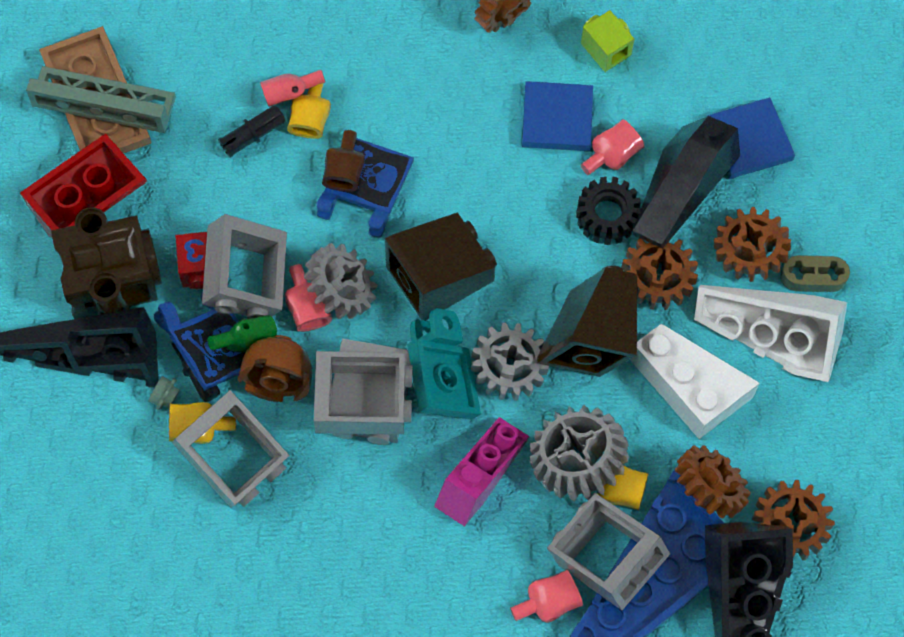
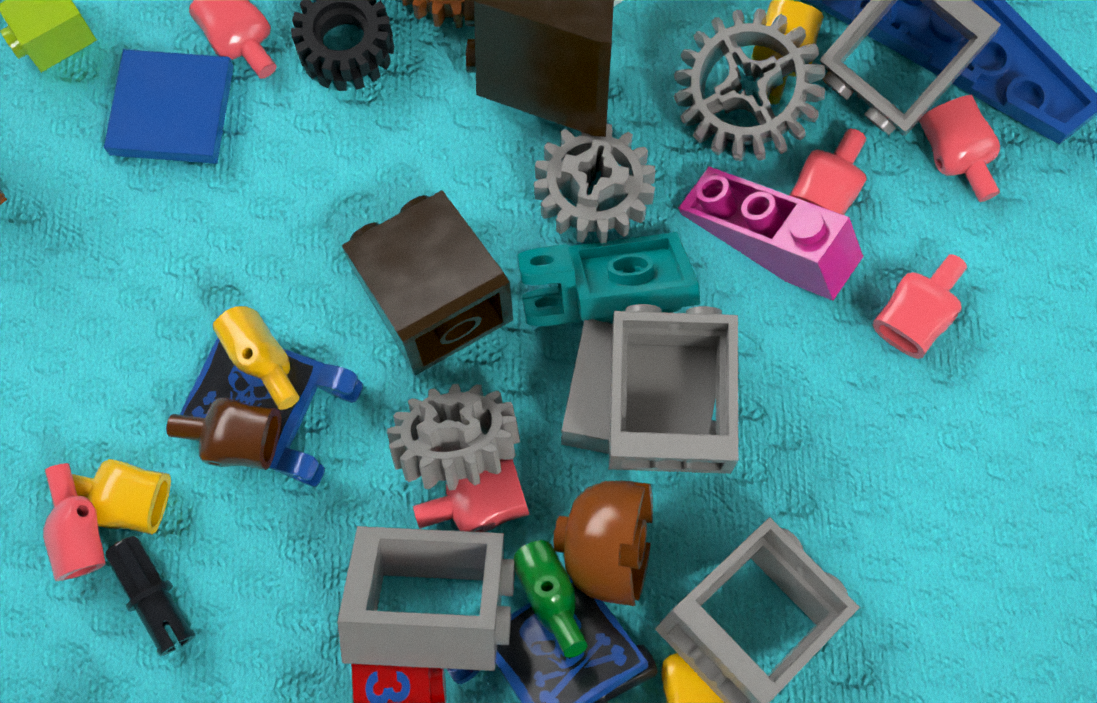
camera: 85 degrees left, 5 degrees up
none -> yellow piece [213,306,300,410]
none -> coral piece [789,128,867,215]
none -> coral piece [873,254,967,359]

